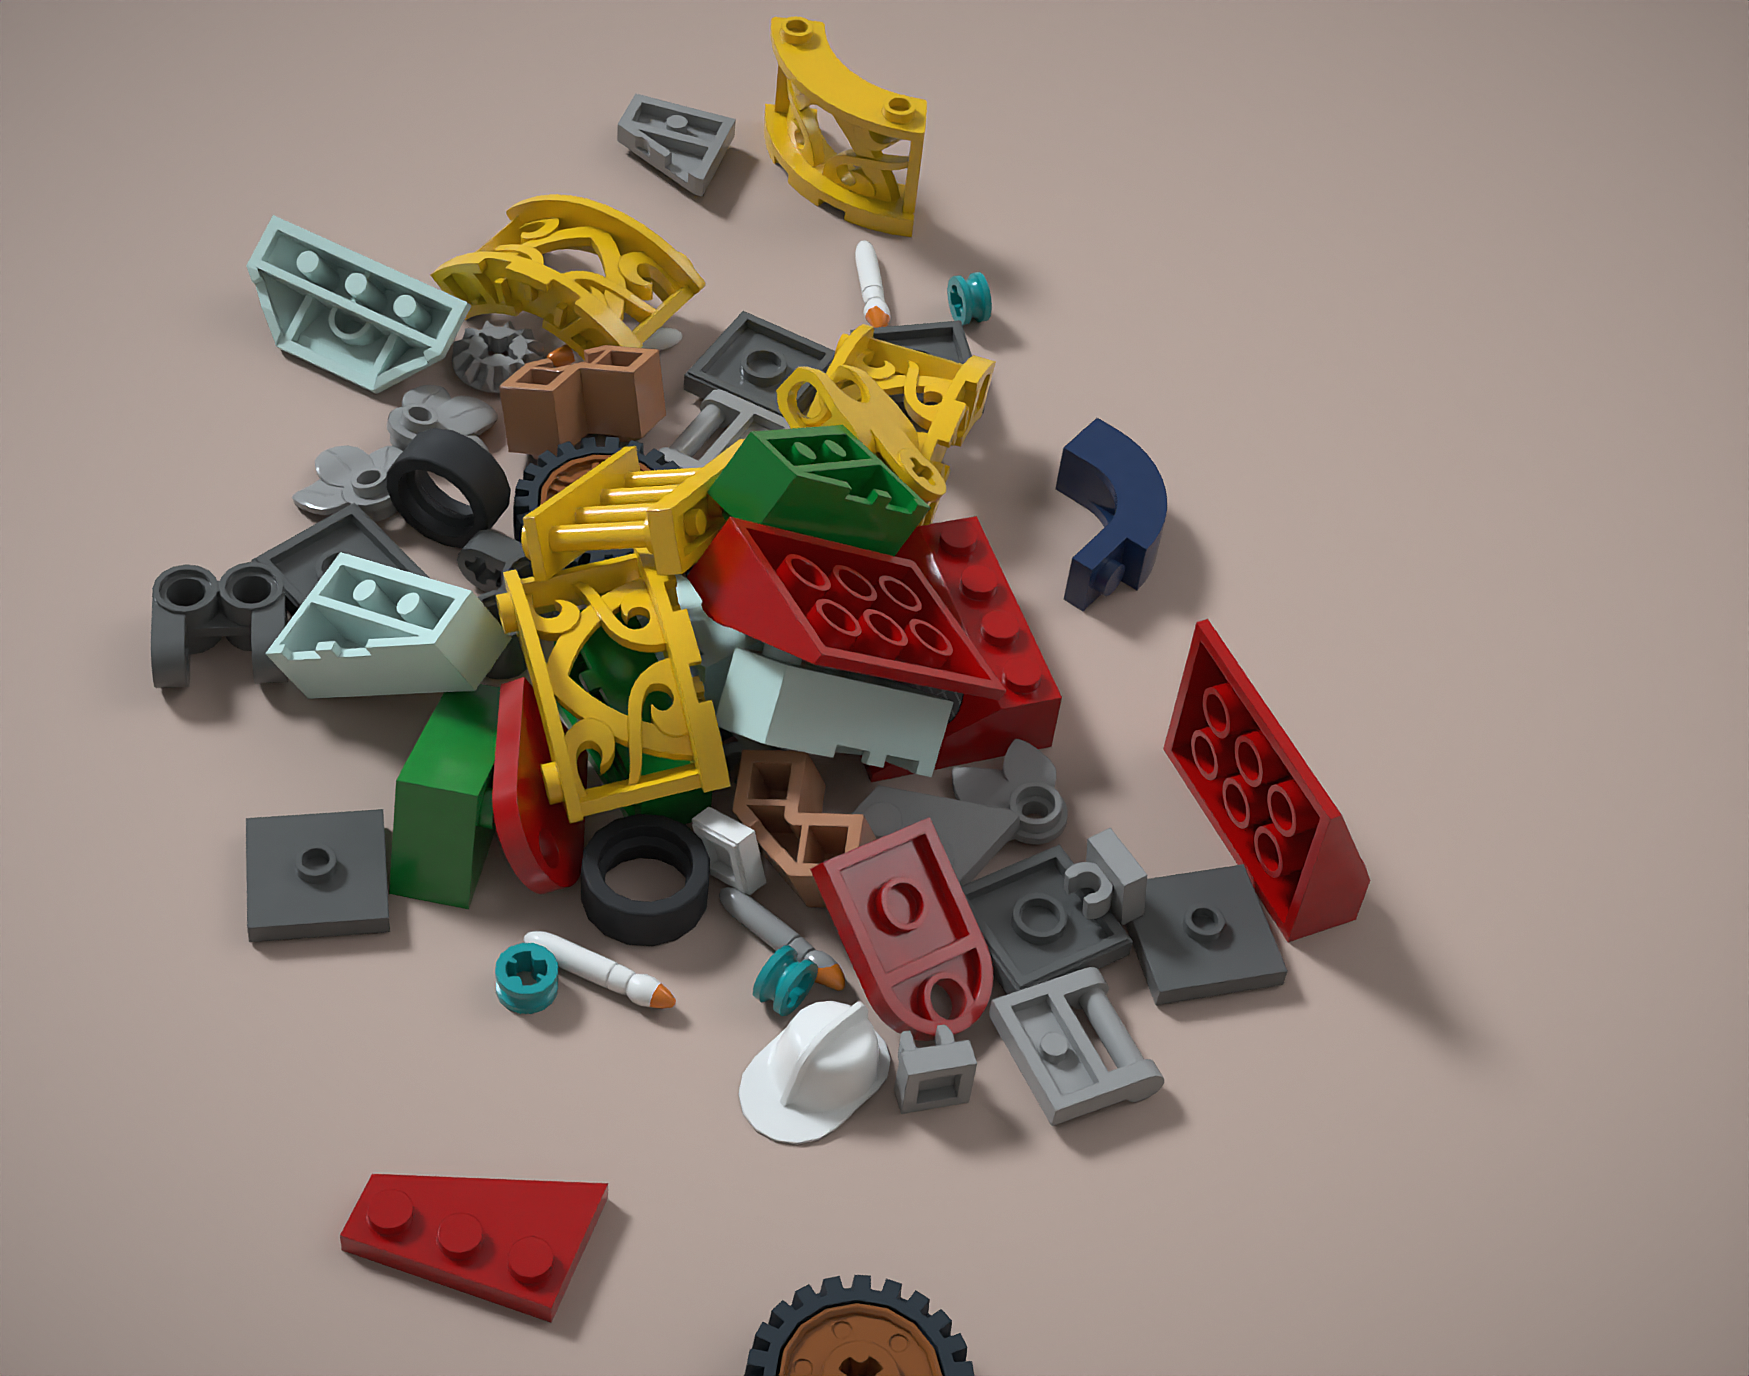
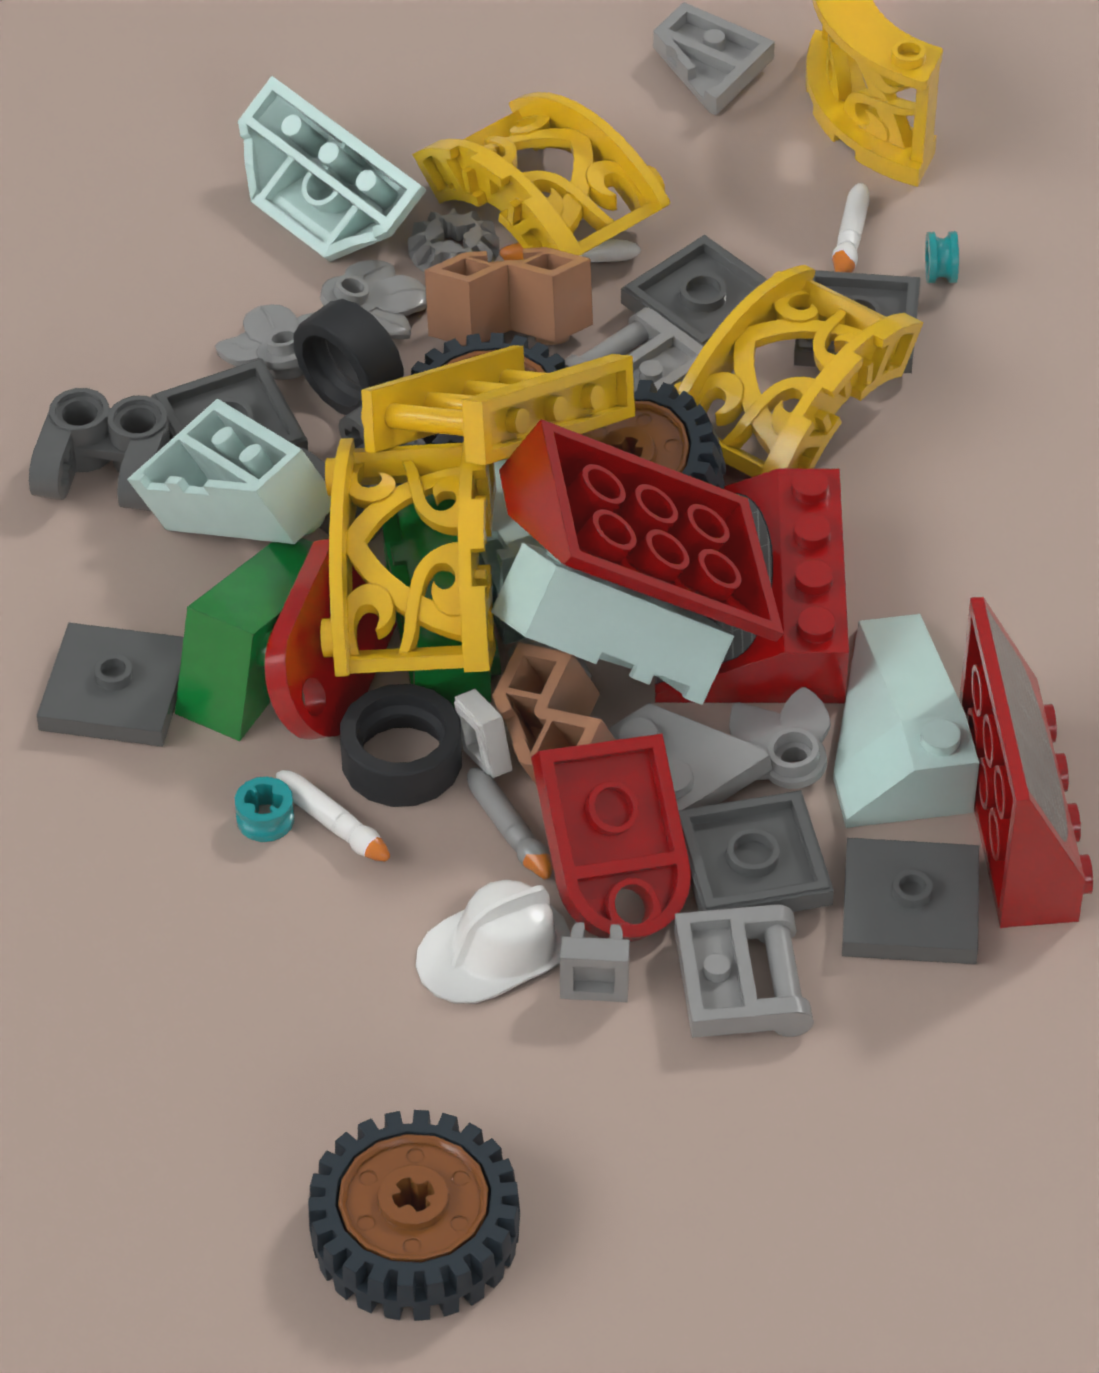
camera: 25 degrees right, 0 degrees up
red wing [340,1174,608,1323] -> none
green wedge [707,425,931,556] -> none
teal bush [752,945,818,1017] -> none
yellow piece [776,365,946,504] -> none
dark blue arch [1055,418,1167,611] -> none
light grey tile [1064,828,1148,926] -> none
none -> light aqua wedge [833,614,979,828]

